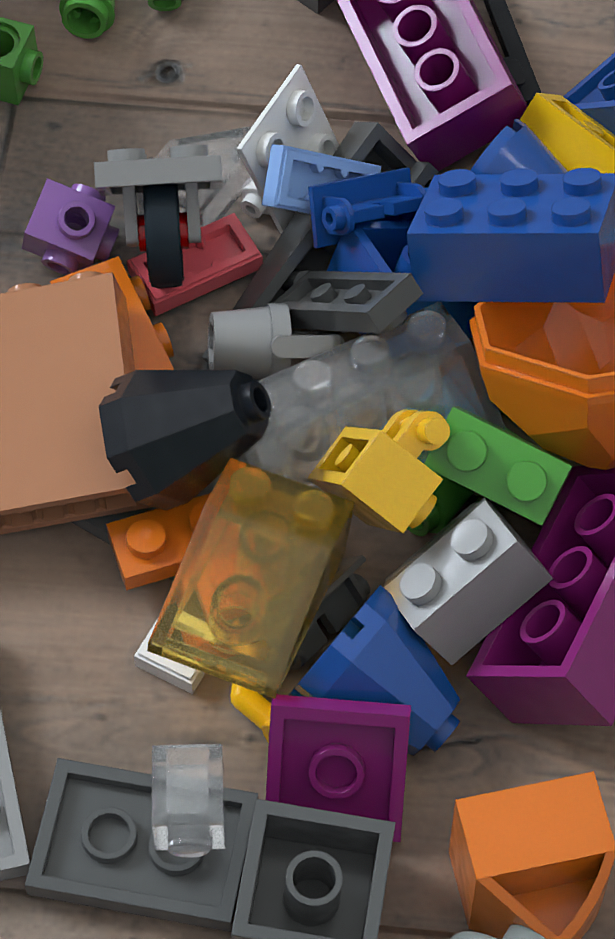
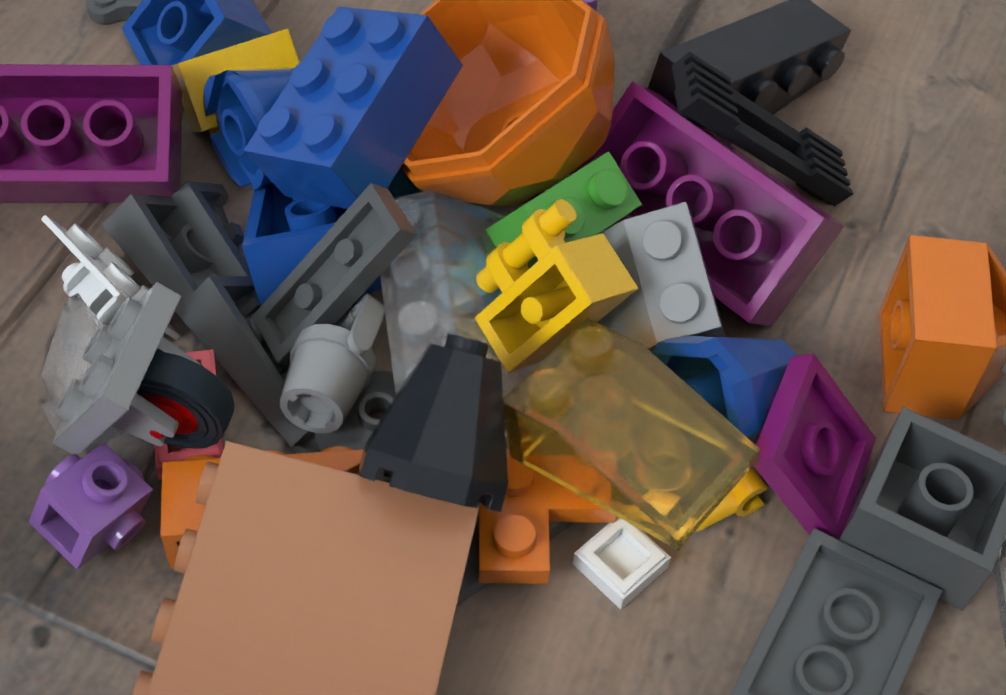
camera: 75 degrees left, 5 degrees down
clear brick [152,744,225,858] -> none
light blue plate [262,144,382,215] -> none
blue hinge [308,168,428,248] -> none

